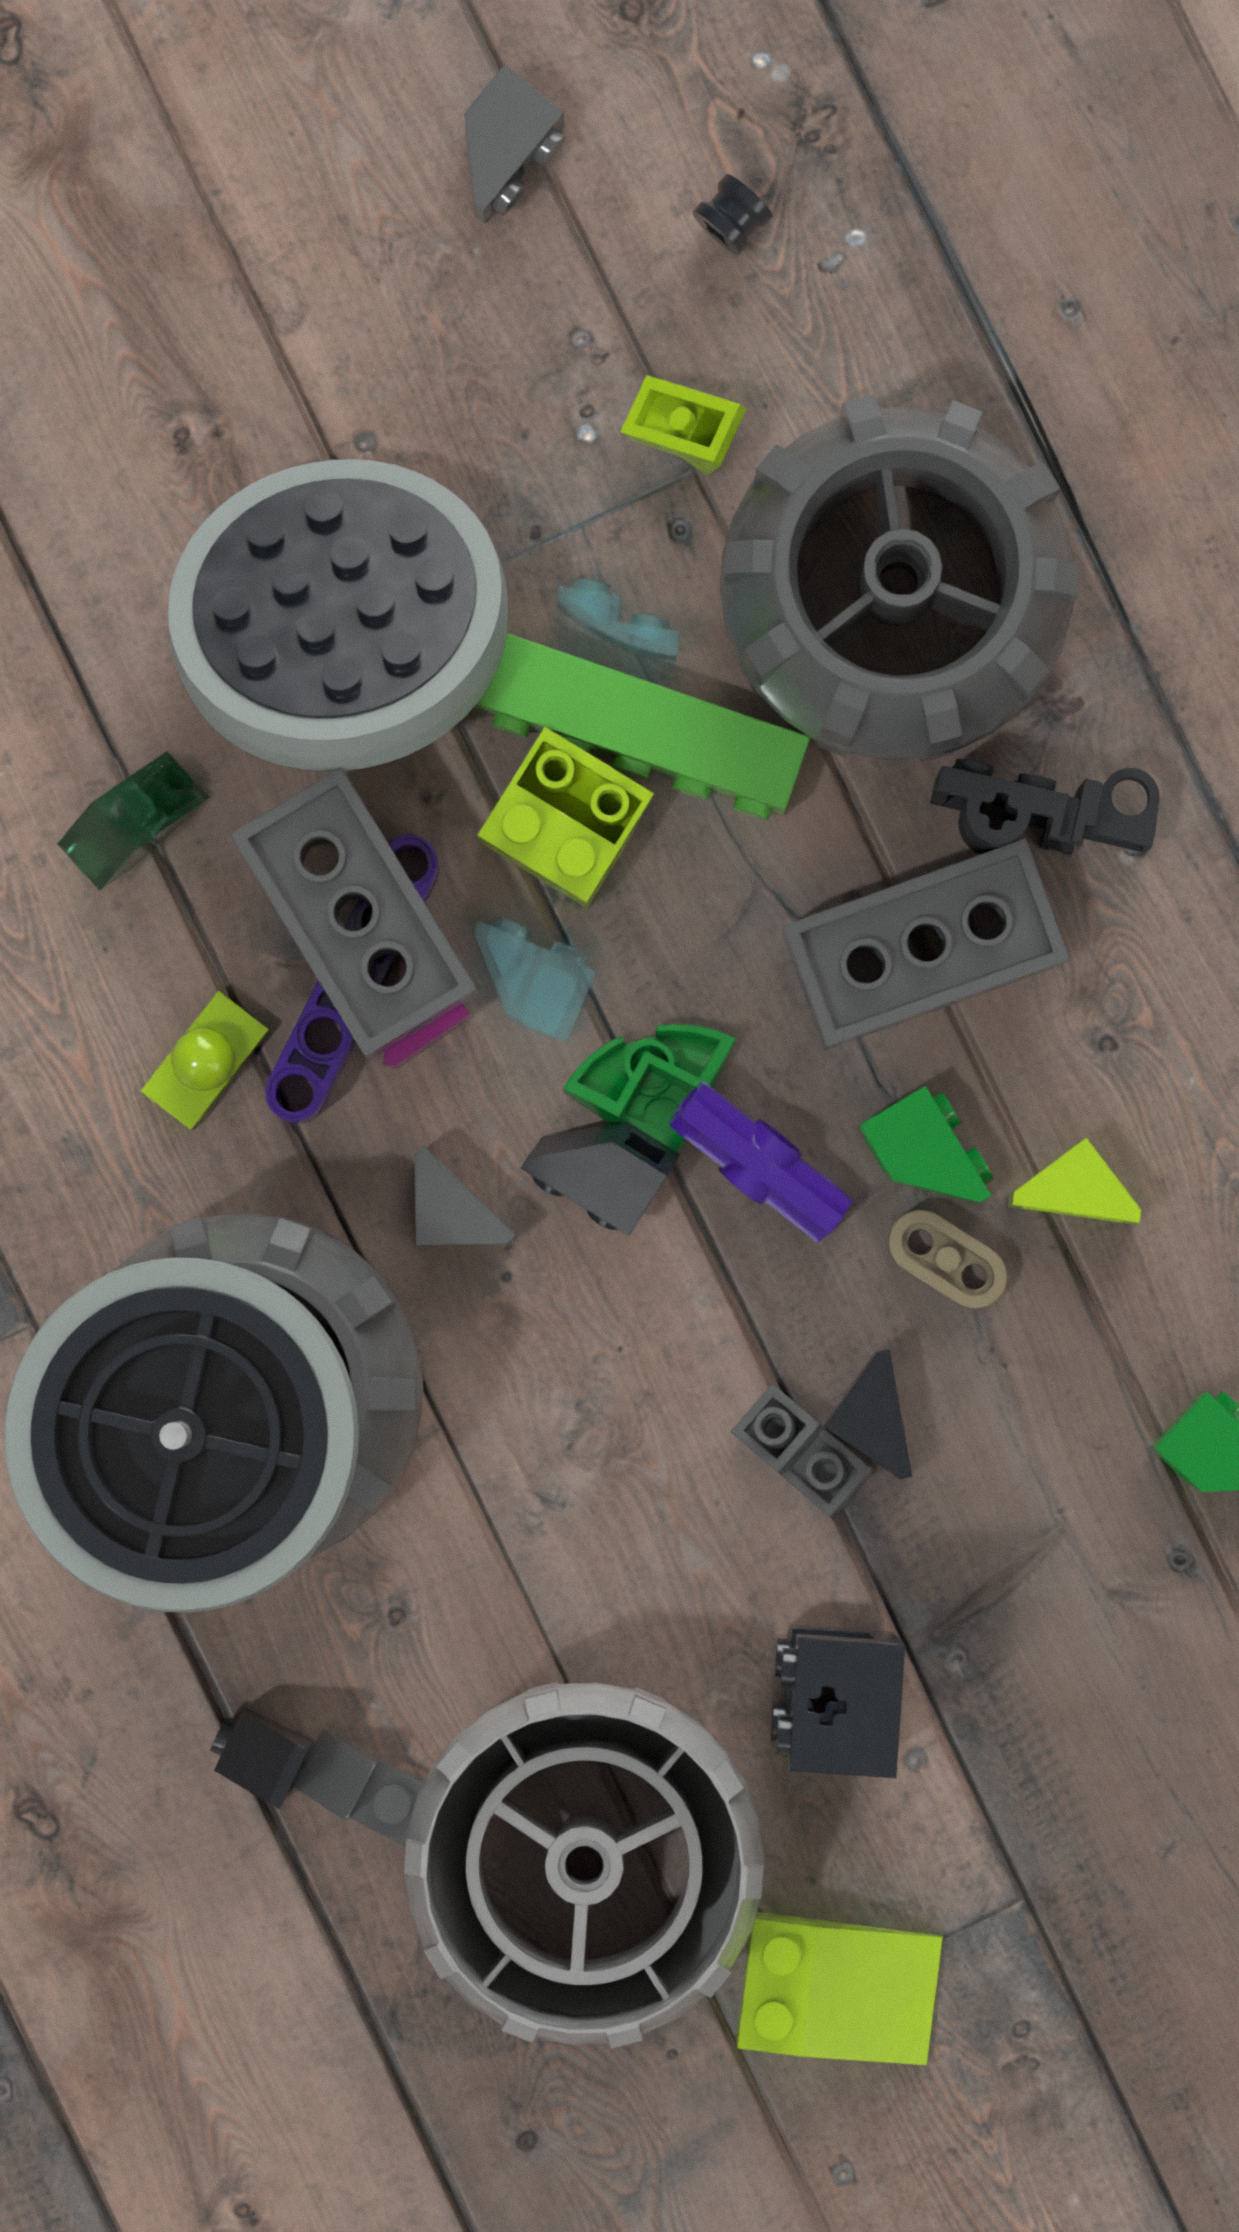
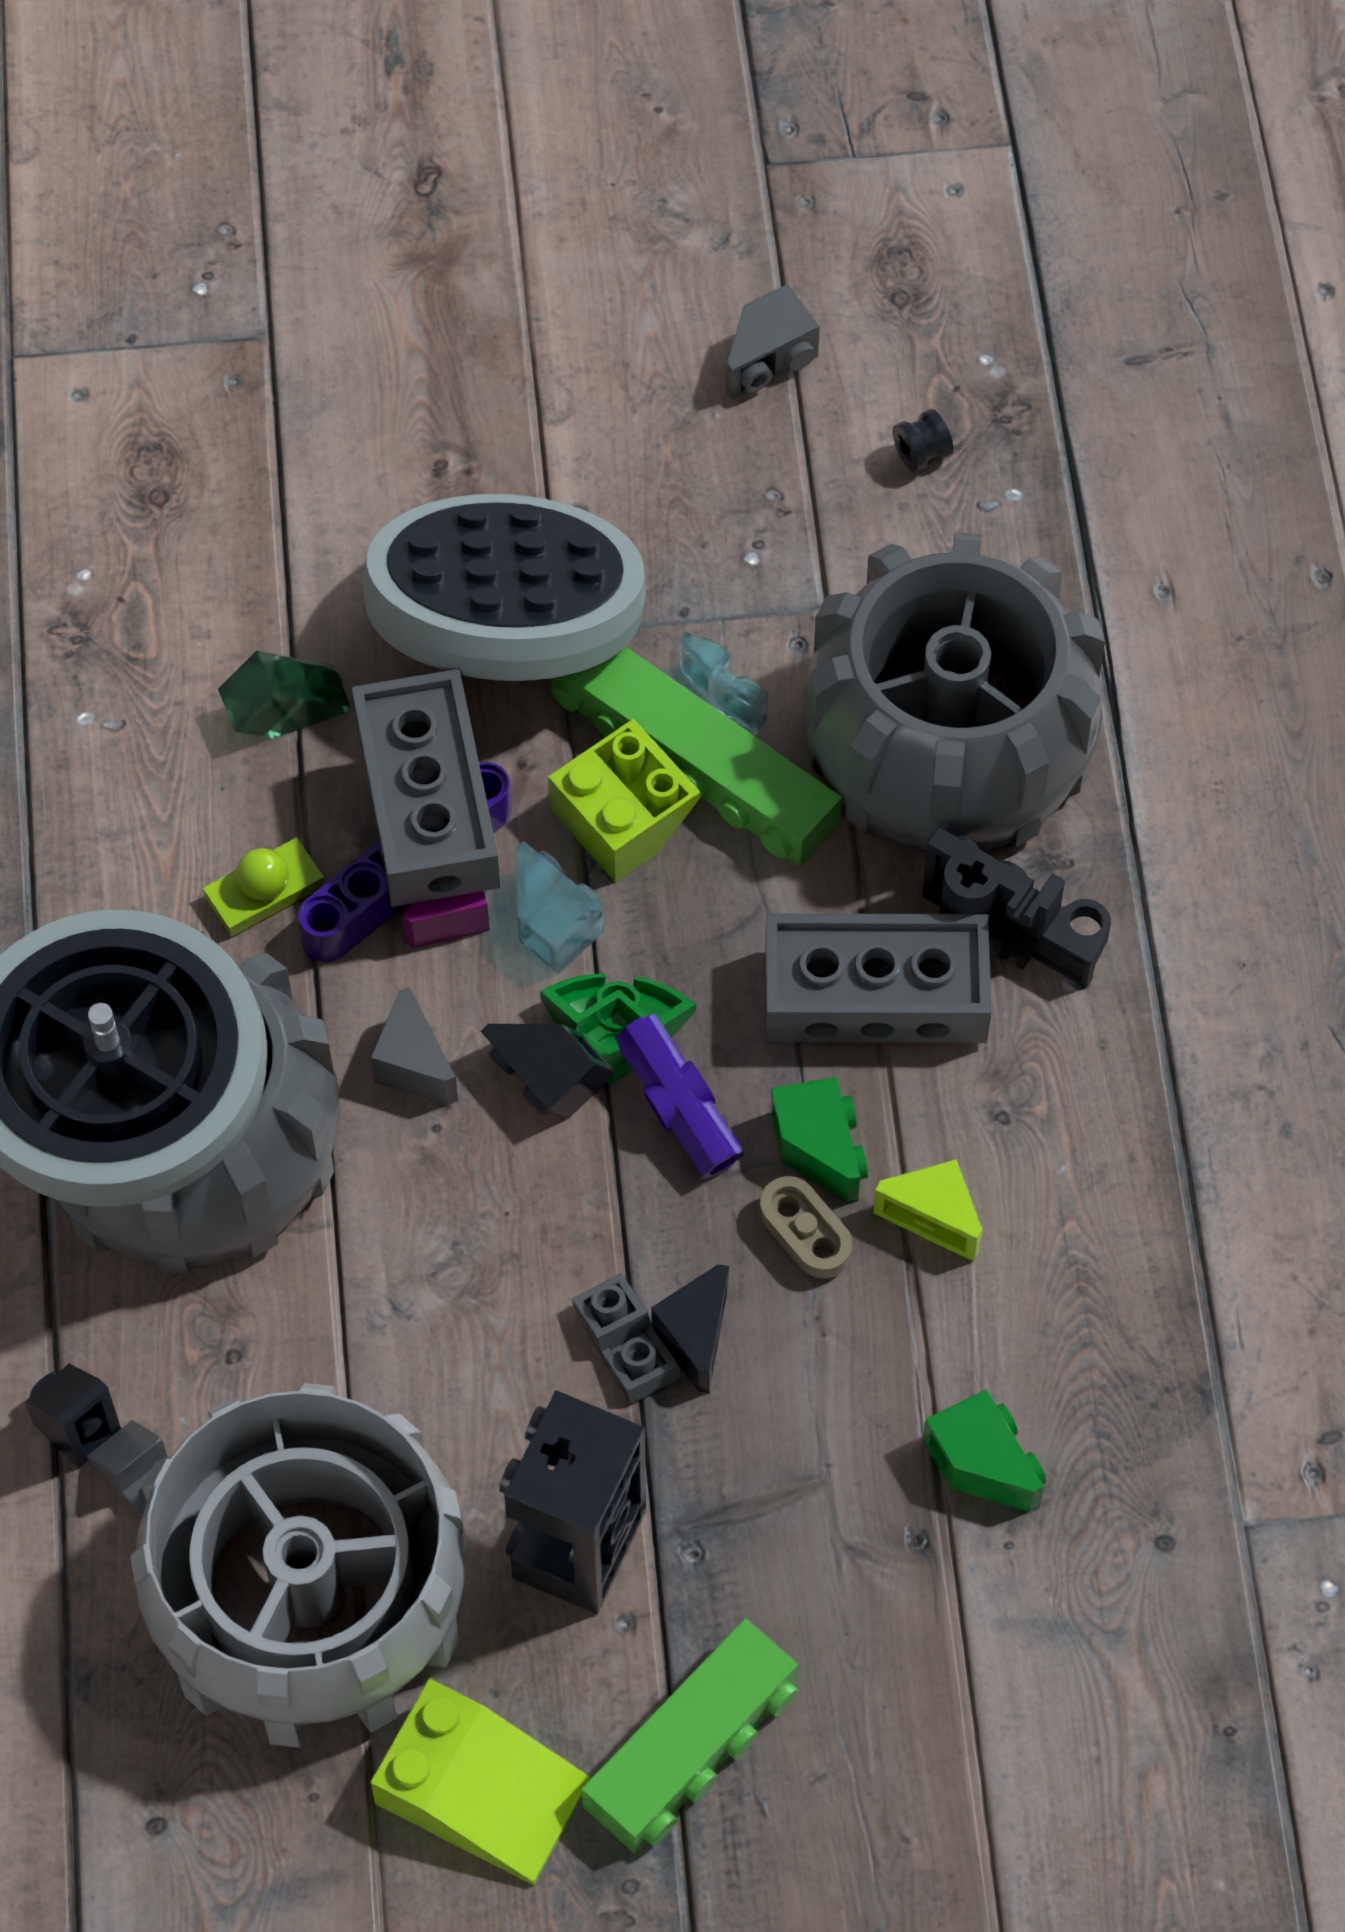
camera: 20 degrees right, 25 degrees down
lime slope [620,375,747,475] -> none
none -> bright green brick [581,1618,799,1855]

